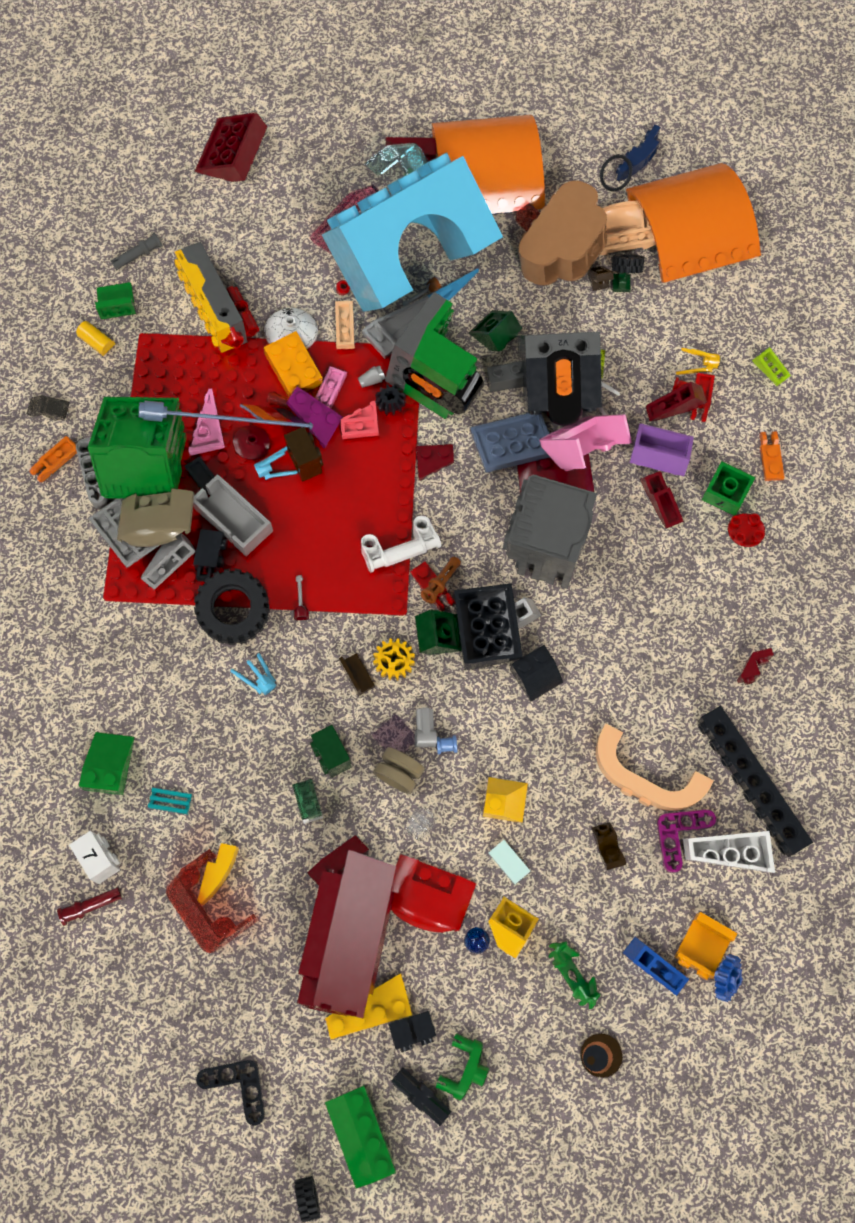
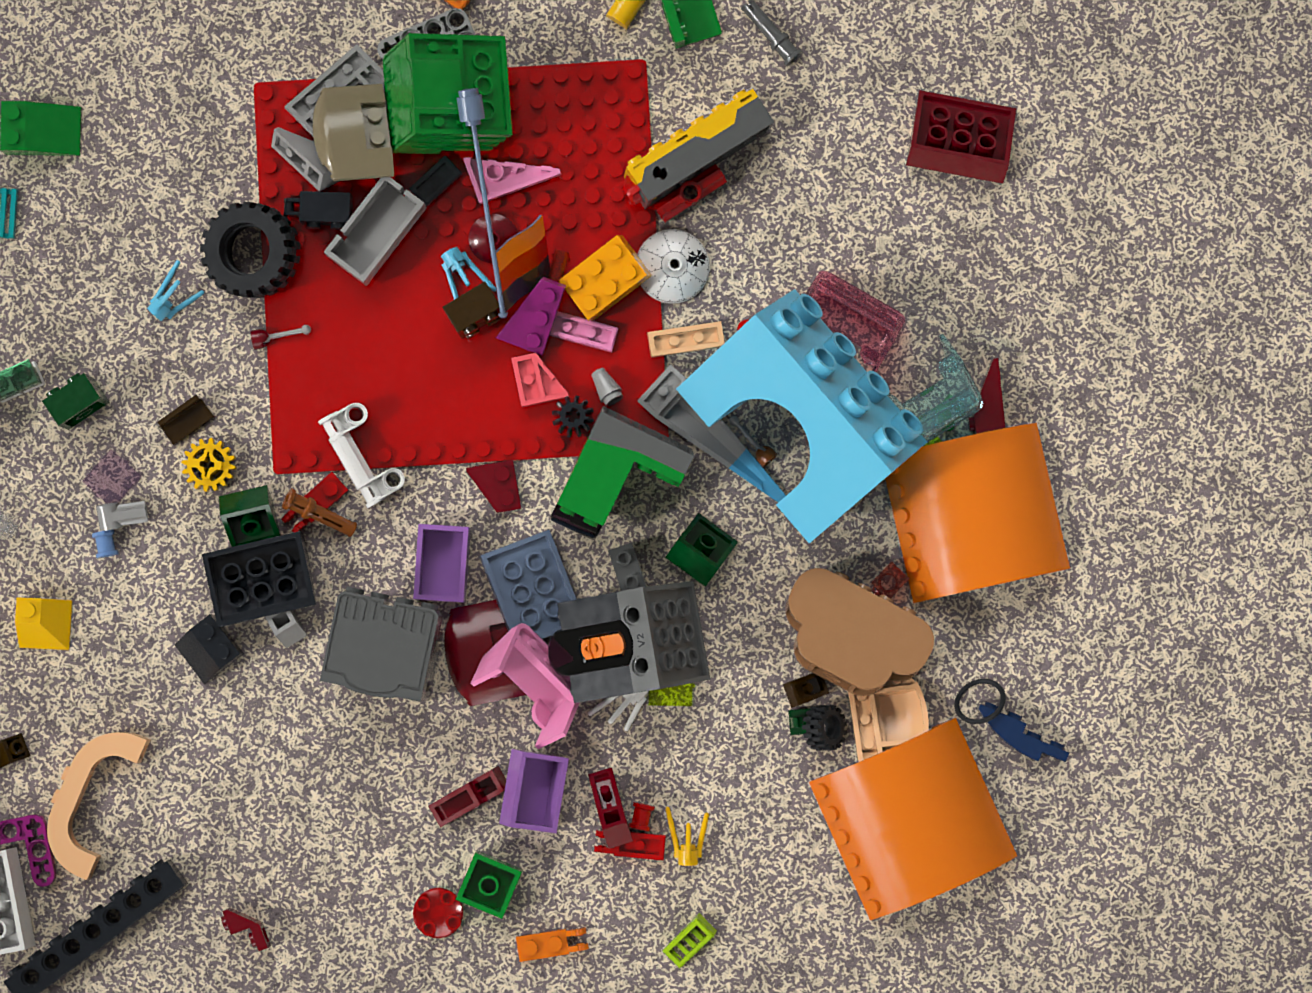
camera: 90 degrees right, 15 degrees up
dark tan wheel [373,747,425,794] -> none
none -> medium lavender piece [413,524,471,603]

